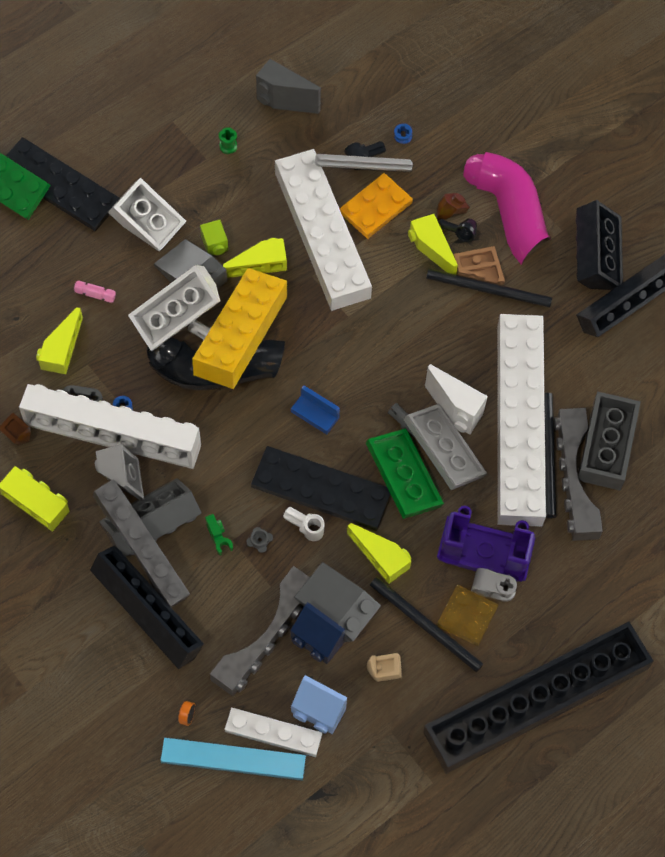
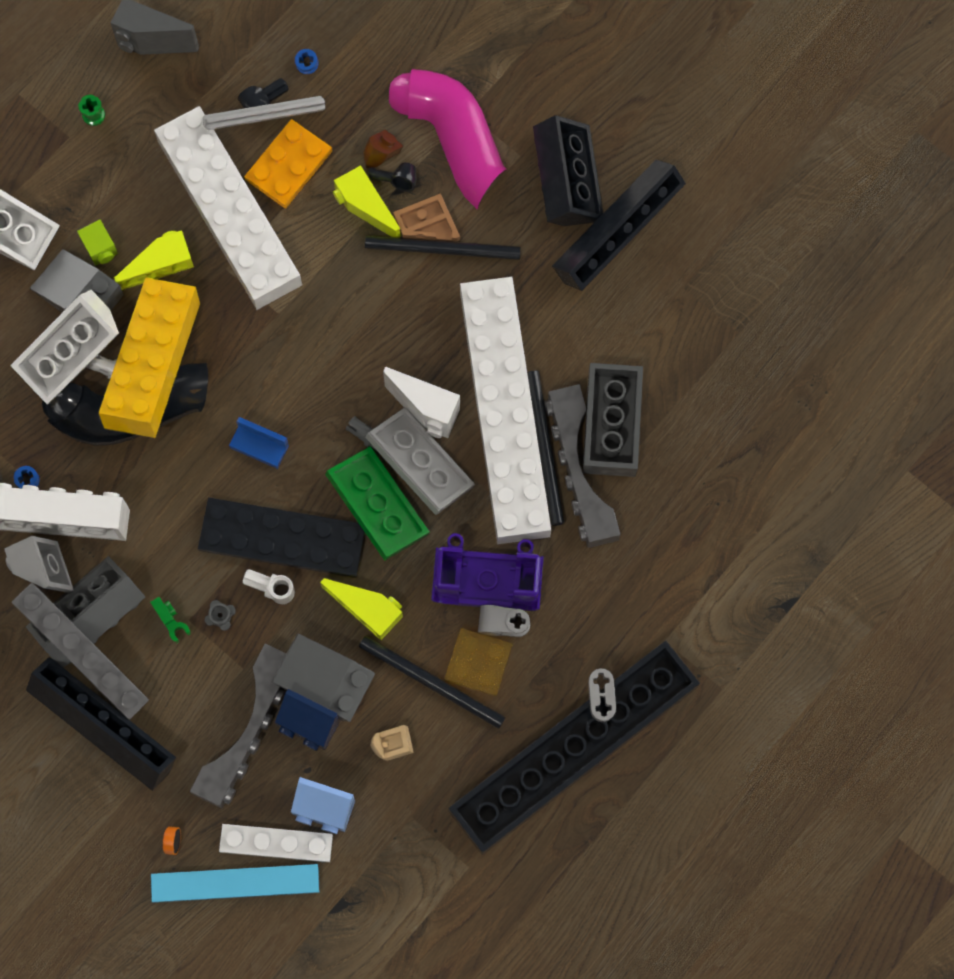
camera: 10 degrees left, 10 degrees up
none -> light grey beam [588,668,616,722]

